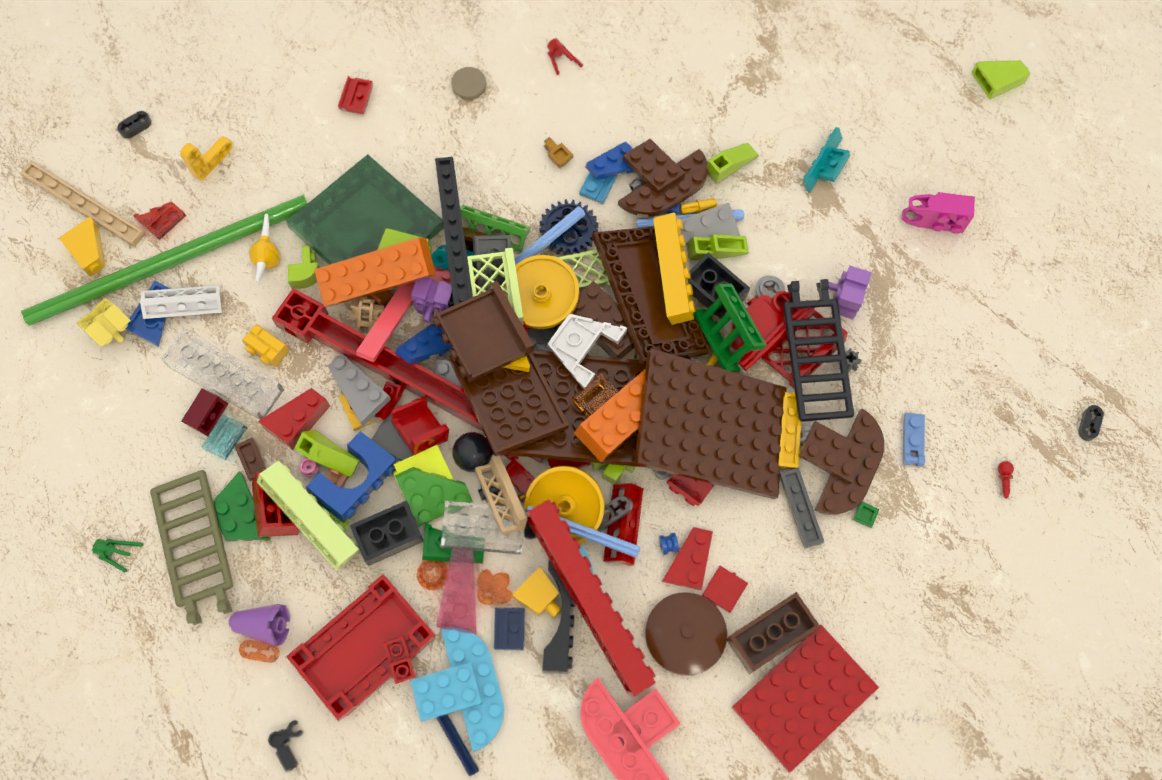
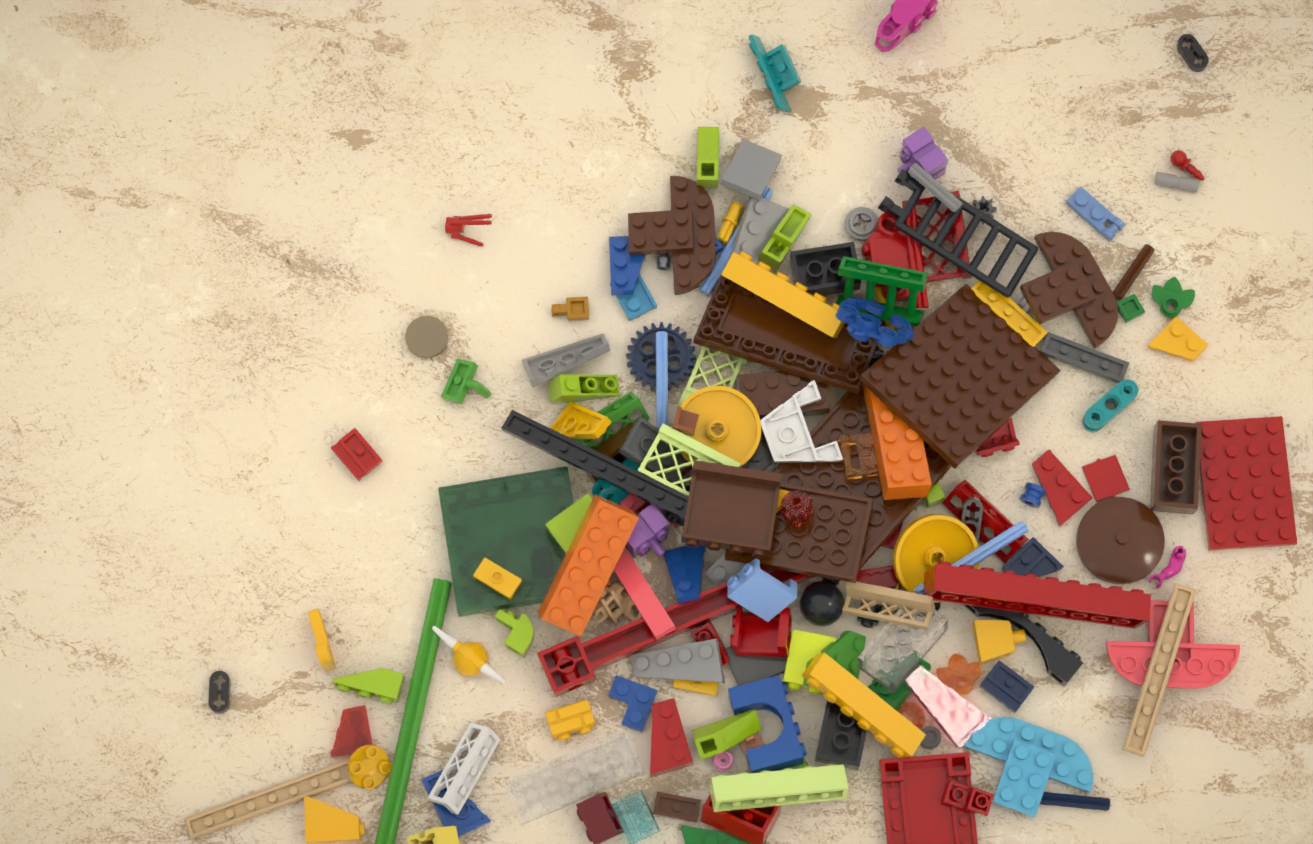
camera: 50 degrees left, 5 degrees up
none -> lime slope [332,668,405,704]
none -> yellow dish [348,745,392,790]
none -> bright green plate [441,358,491,405]
none -> yellow plate [473,558,522,600]
none -> light grey wing [522,333,610,388]
none -> lime slope [548,375,620,403]
none -> yellow wing [549,401,612,439]
none -> blue plate [608,675,658,733]
none -> dark orange panel [672,406,699,437]
none -> light grey tile [720,139,782,200]
none -> light blue panel [727,558,797,622]
none -> clear red brick [781,488,814,527]
none -> yellow brick [802,652,926,758]
none -> blue piece [835,297,914,347]
none -> light grey axle [908,163,962,212]
none -> dark grey tile [920,726,941,749]
none -> dark blue wing [1002,537,1064,578]
none -> teal piece [1082,379,1139,433]
none -> reddish brown axle [1113,244,1155,300]
none -> tan tile [1122,583,1196,757]
none -> yellow wing [1148,316,1208,362]
none -> dark pink arm [1149,546,1186,588]
none -> green plate [1152,277,1195,318]
none -> light grey piece [1155,172,1199,193]

